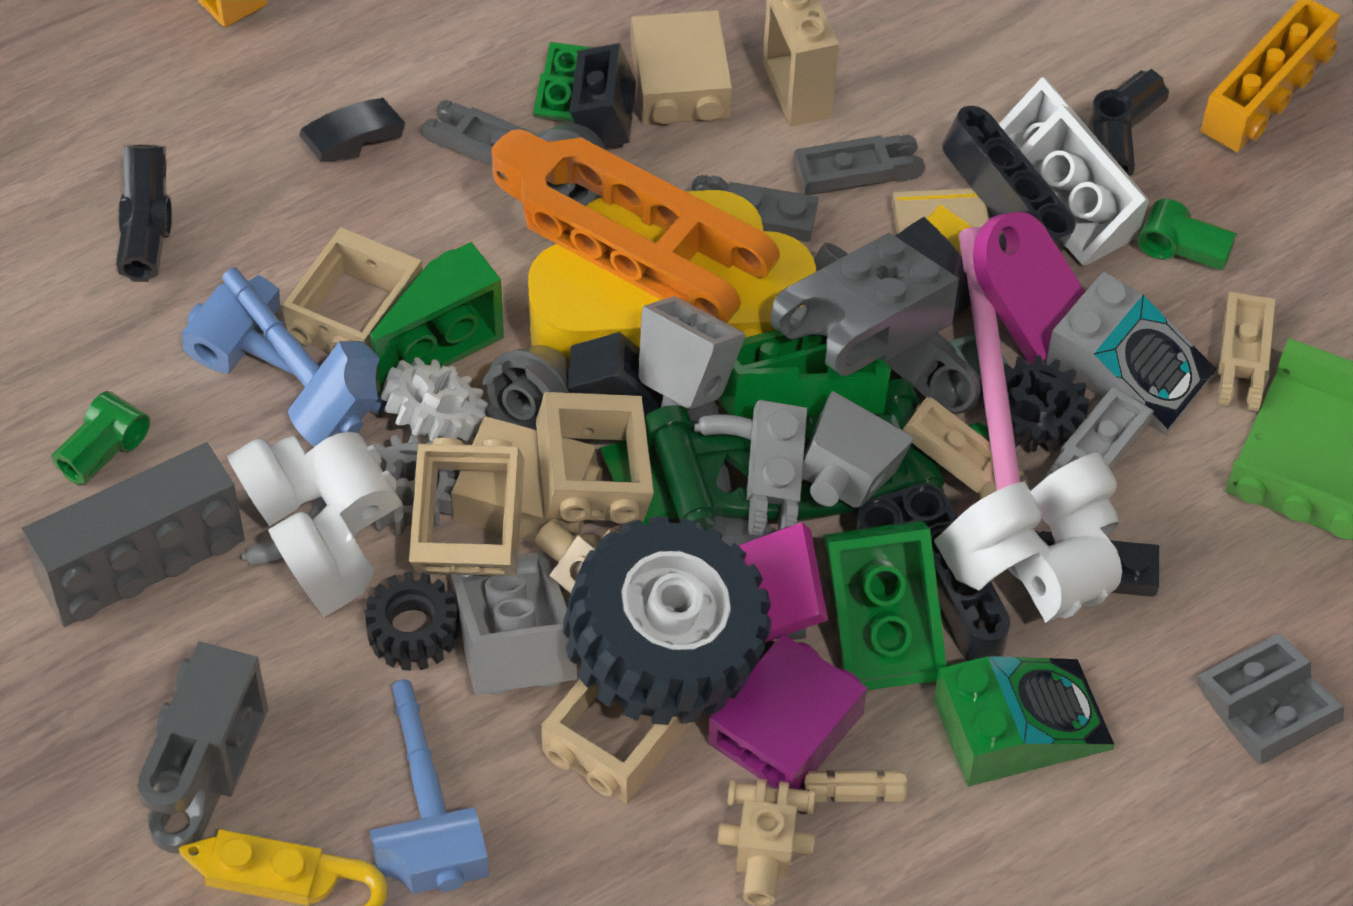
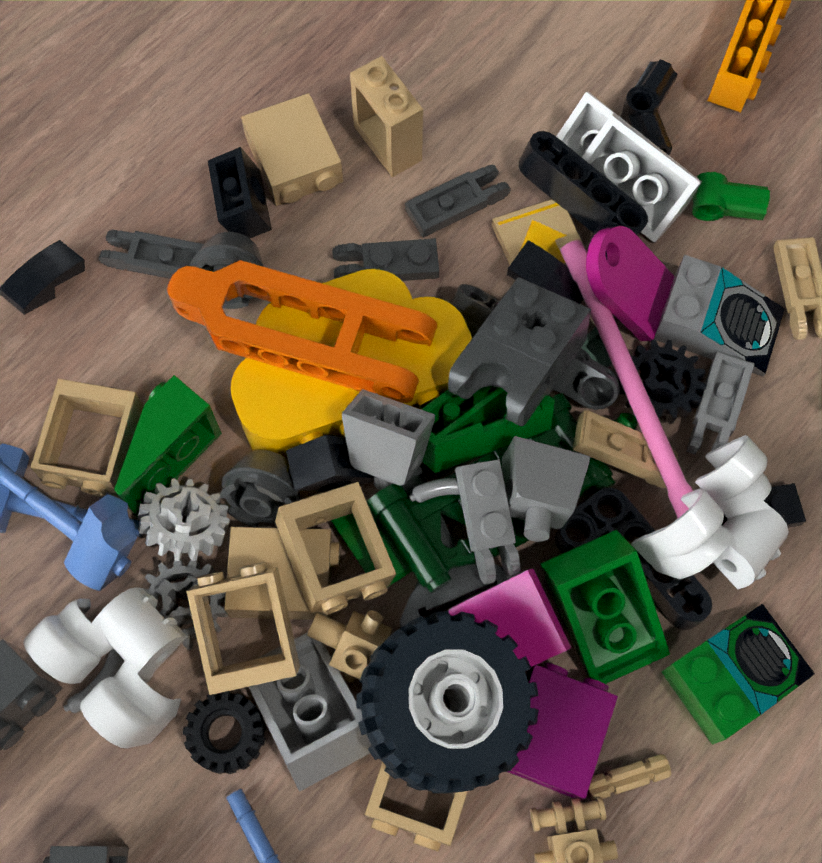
camera: 15 degrees left, 15 degrees up
green slope [533,42,593,123] -> none

